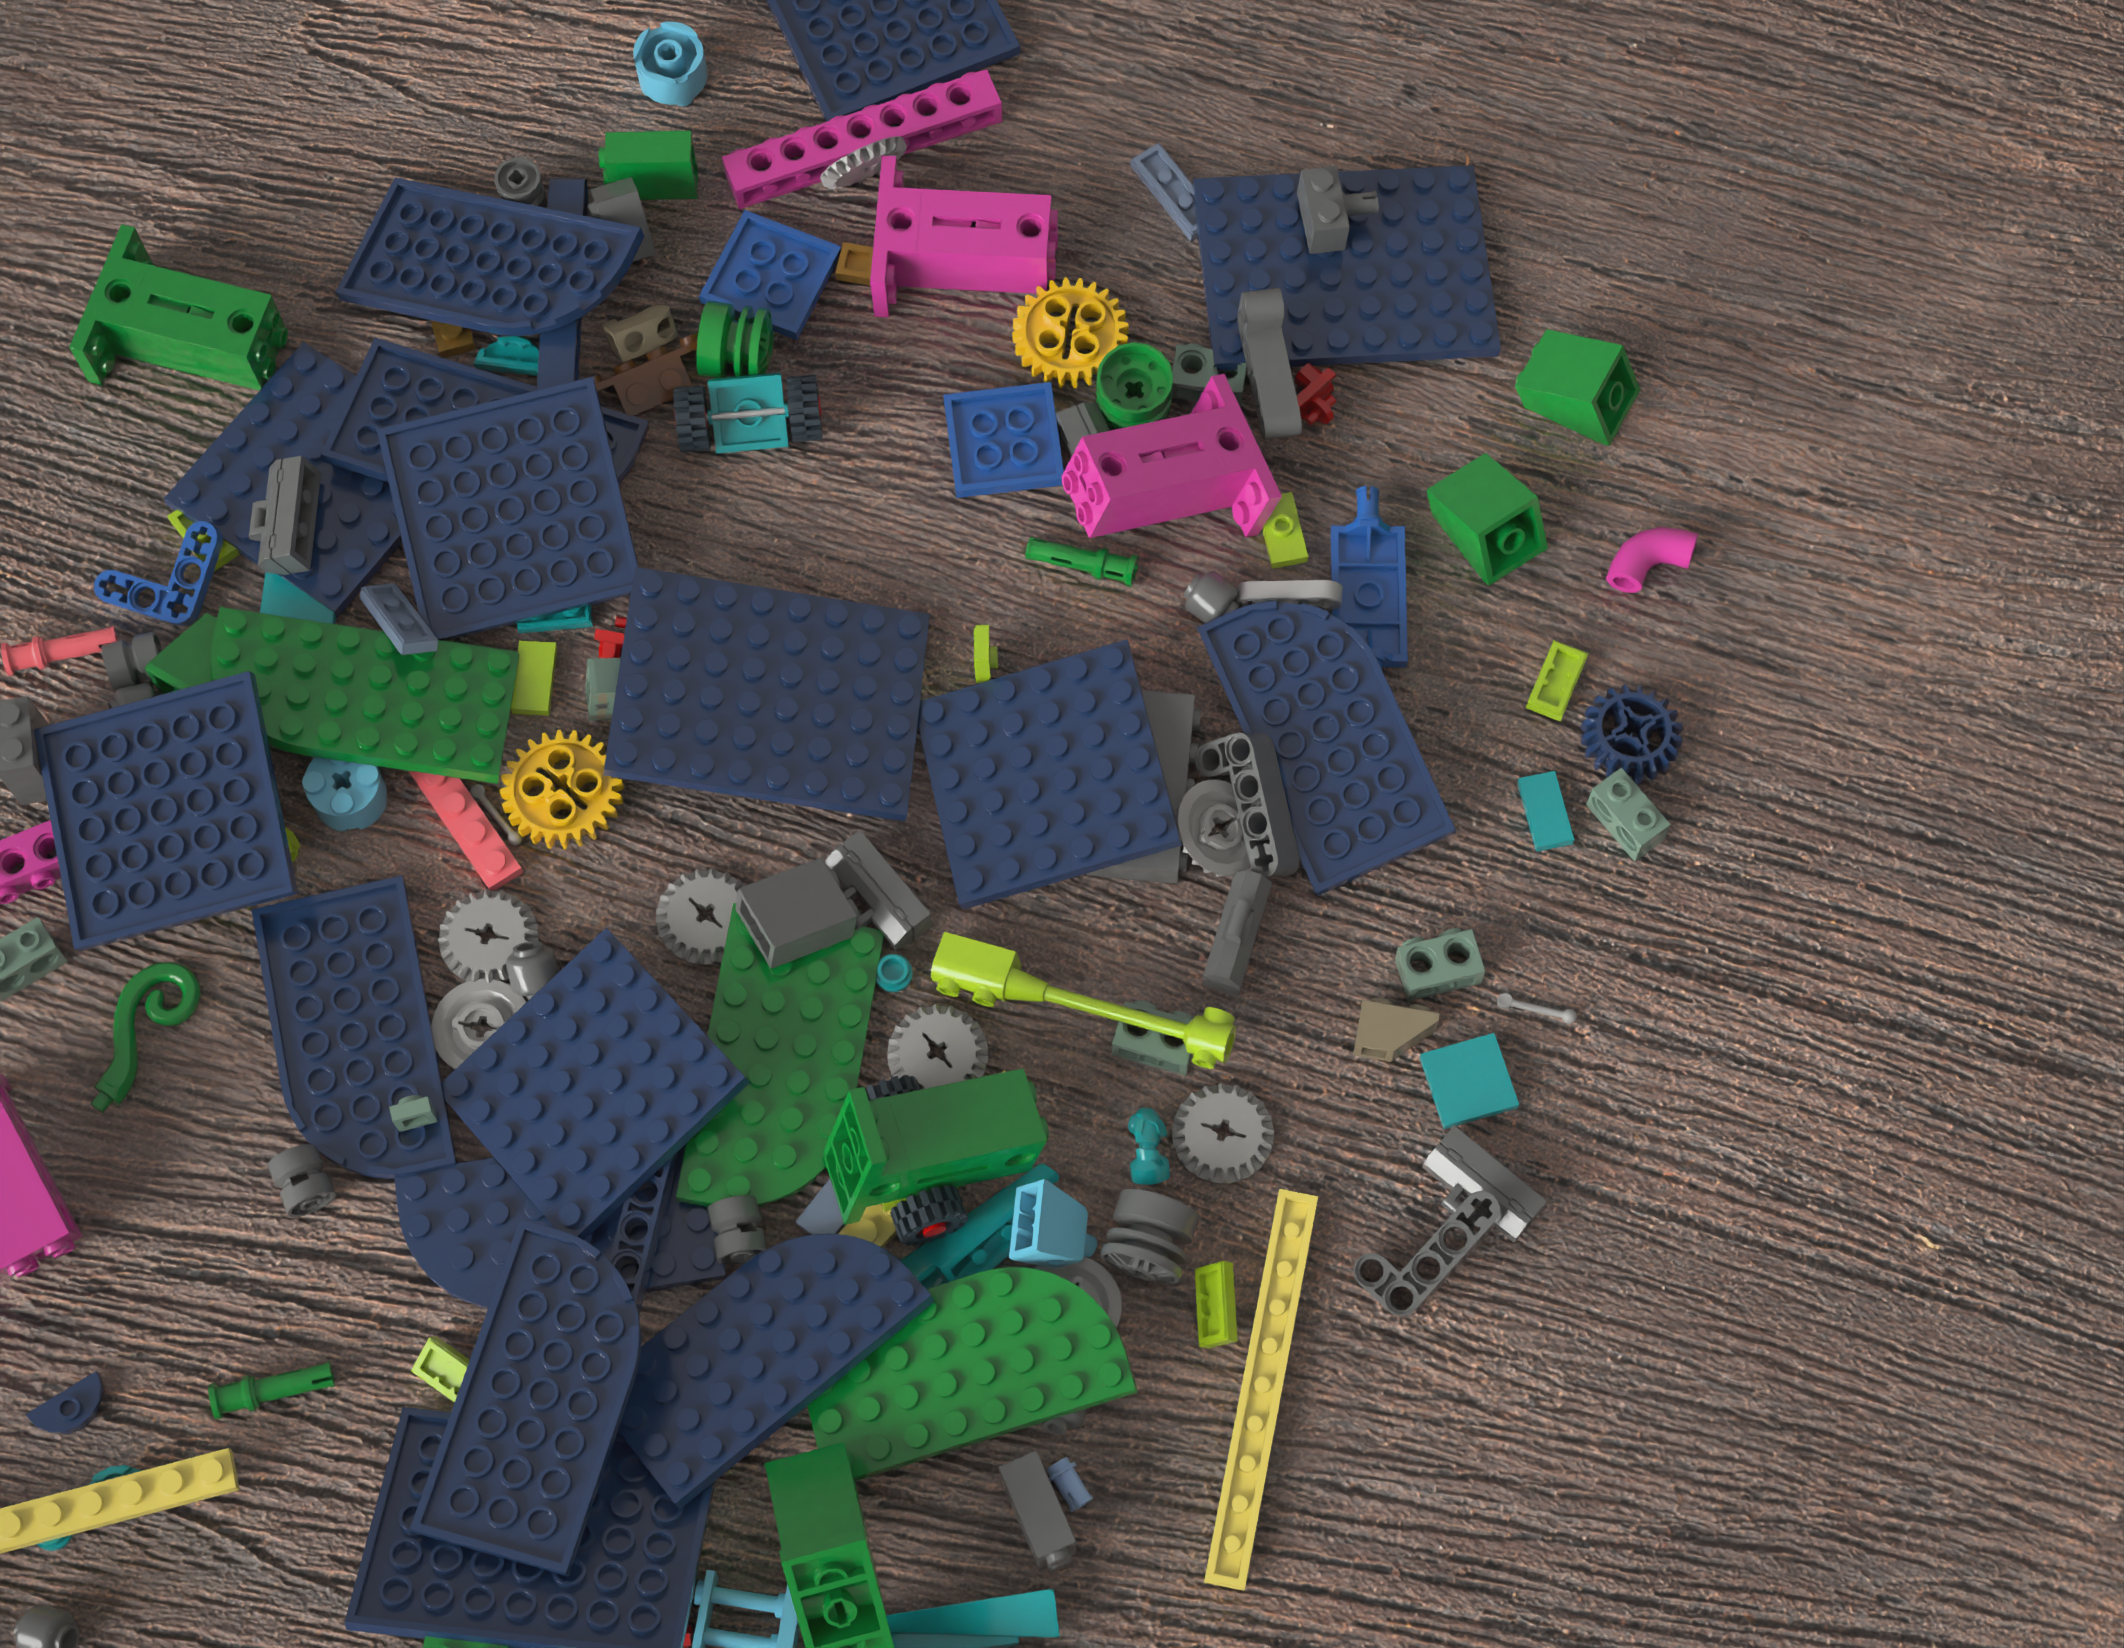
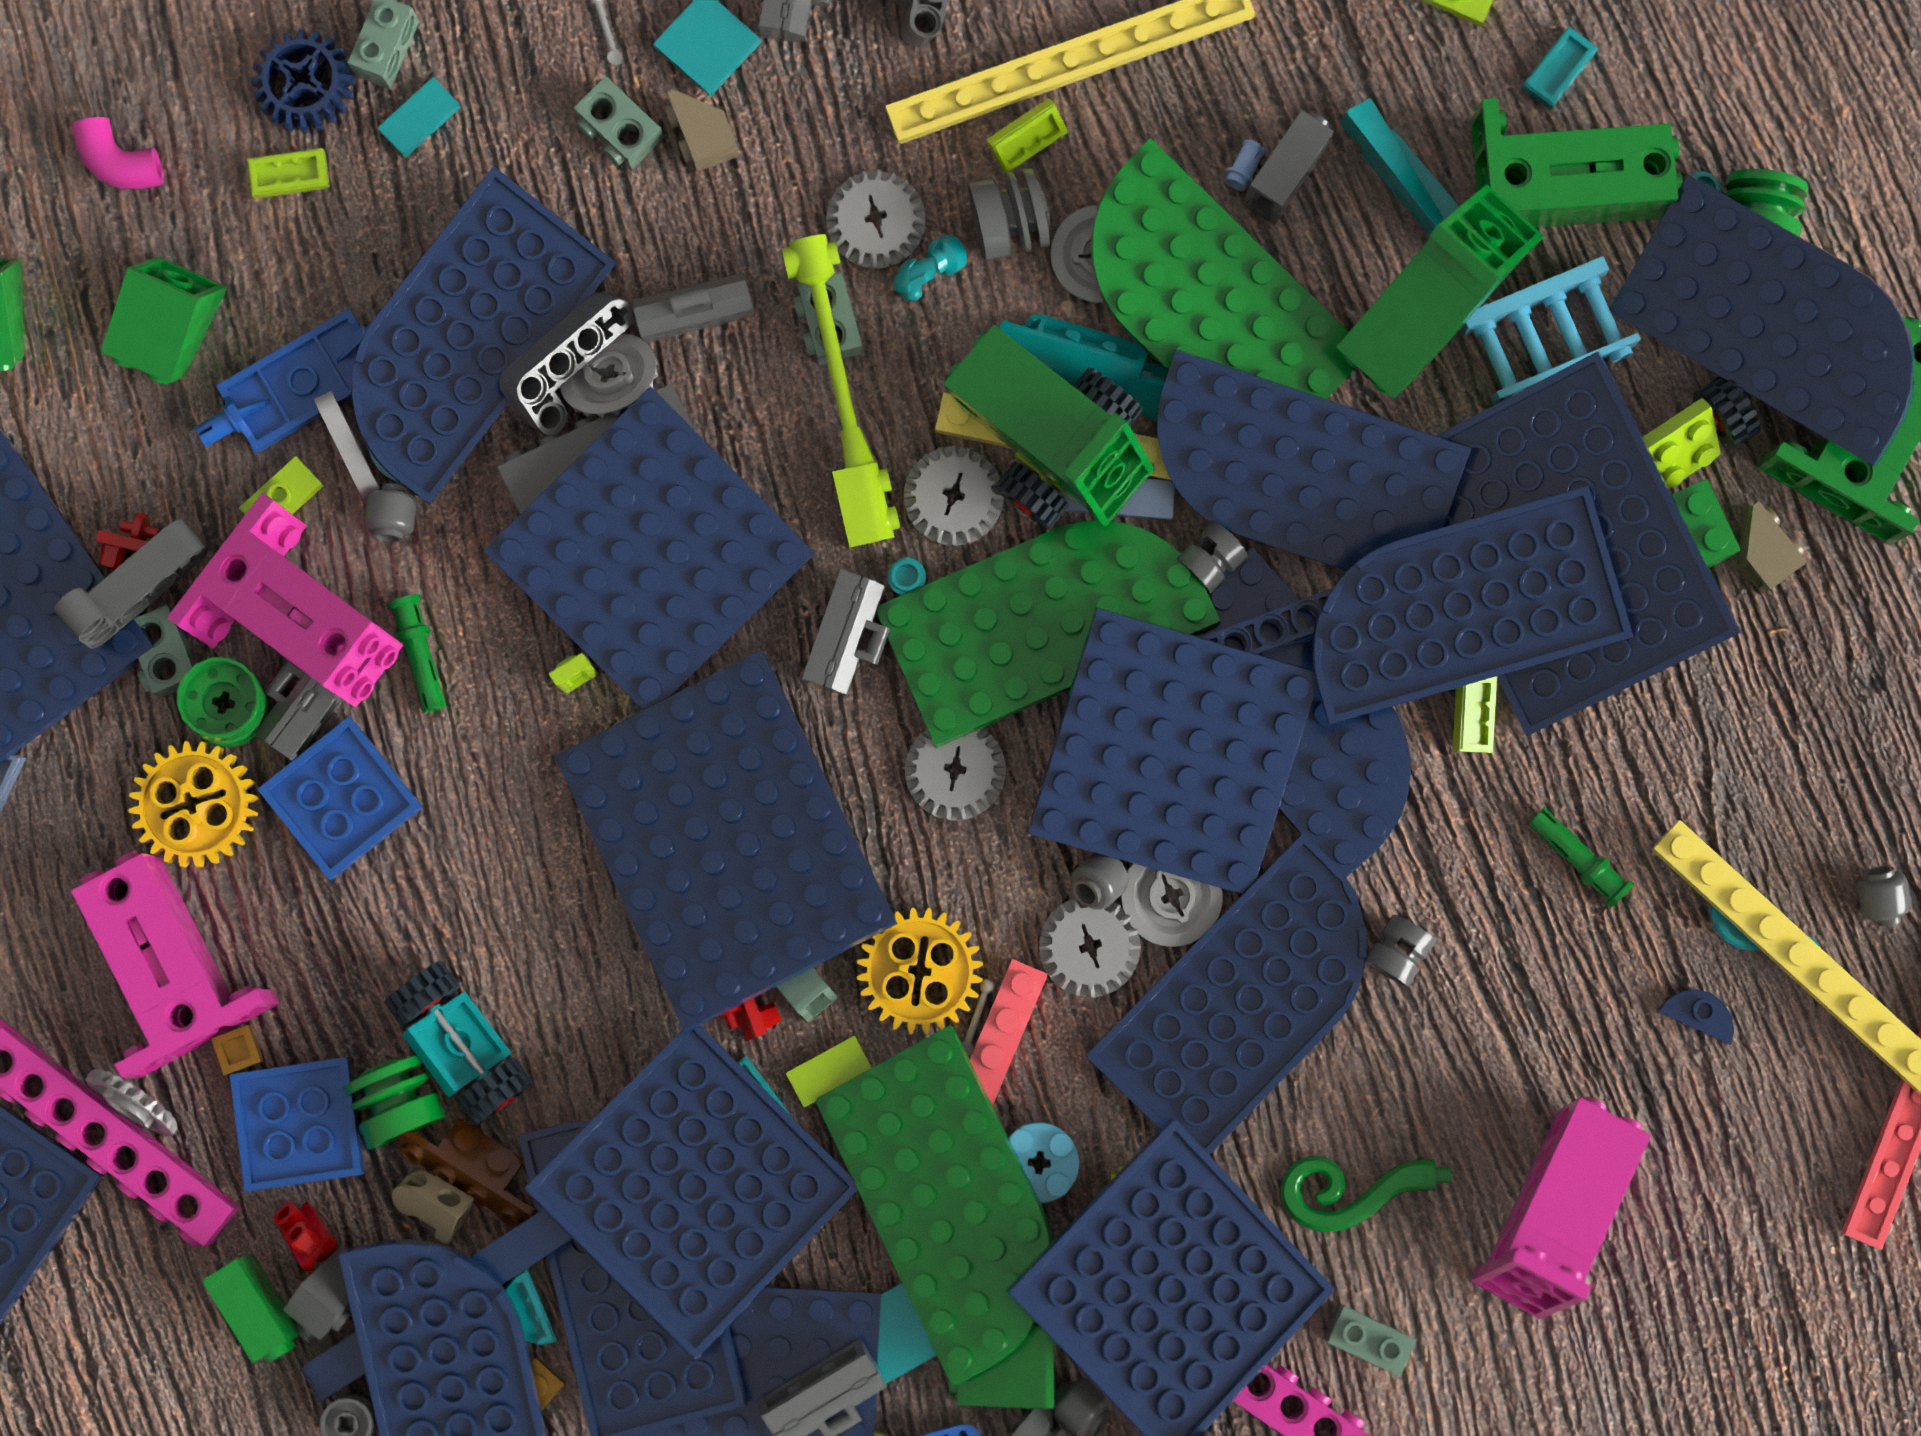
camera: 125 degrees left, 15 degrees up
sand blue tile [360,583,438,655] -> none
sand green plate [389,1095,438,1132] -> none
medium azure brick [633,21,708,106] -> none
dark grey brick [735,857,858,969] -> none
medium azure torso [1009,1179,1097,1268] -> none
none -> red hips [273,1201,337,1272]

